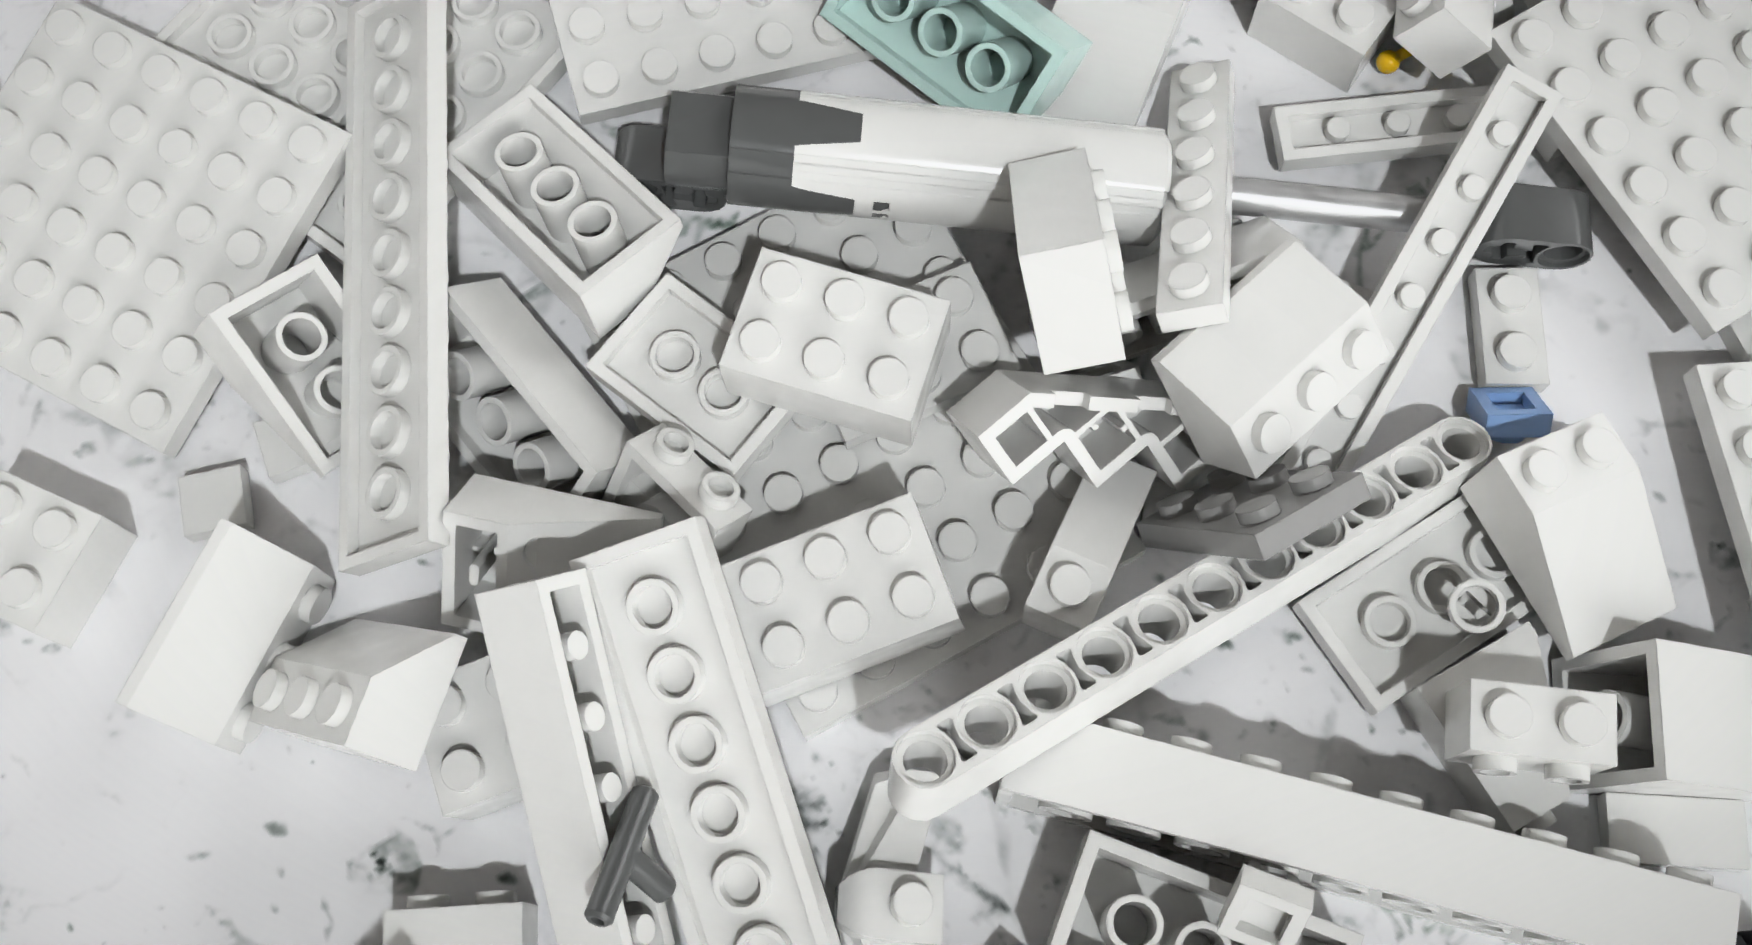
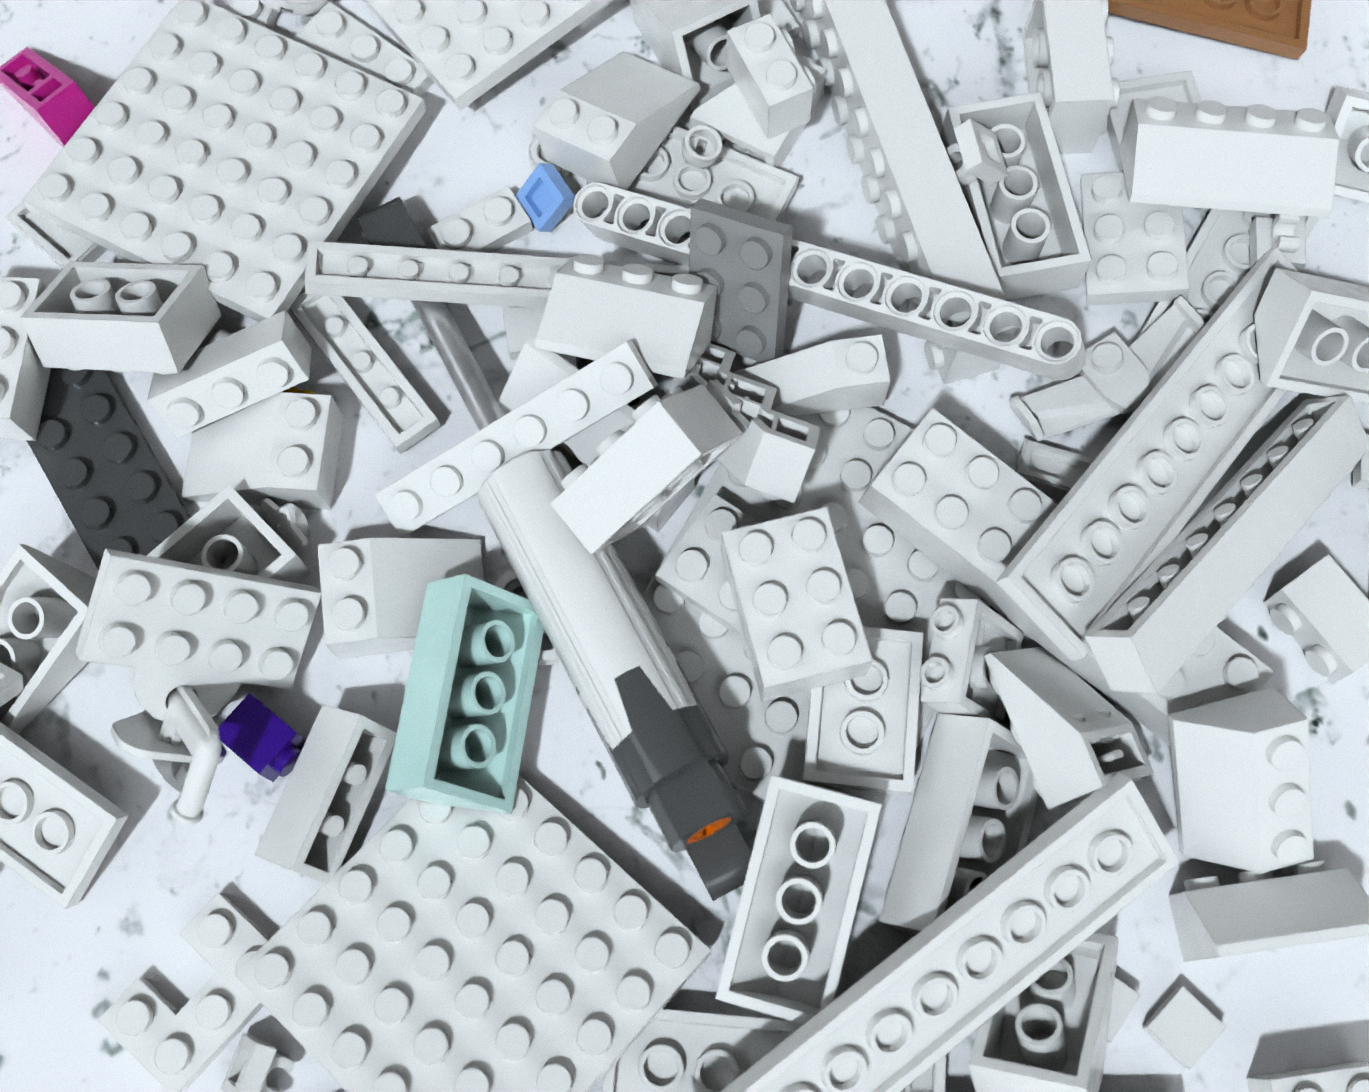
camera: 125 degrees left, 0 degrees up
dark grey piece [584,785,676,927] -> none
none -> white tile [1015,439,1095,501]

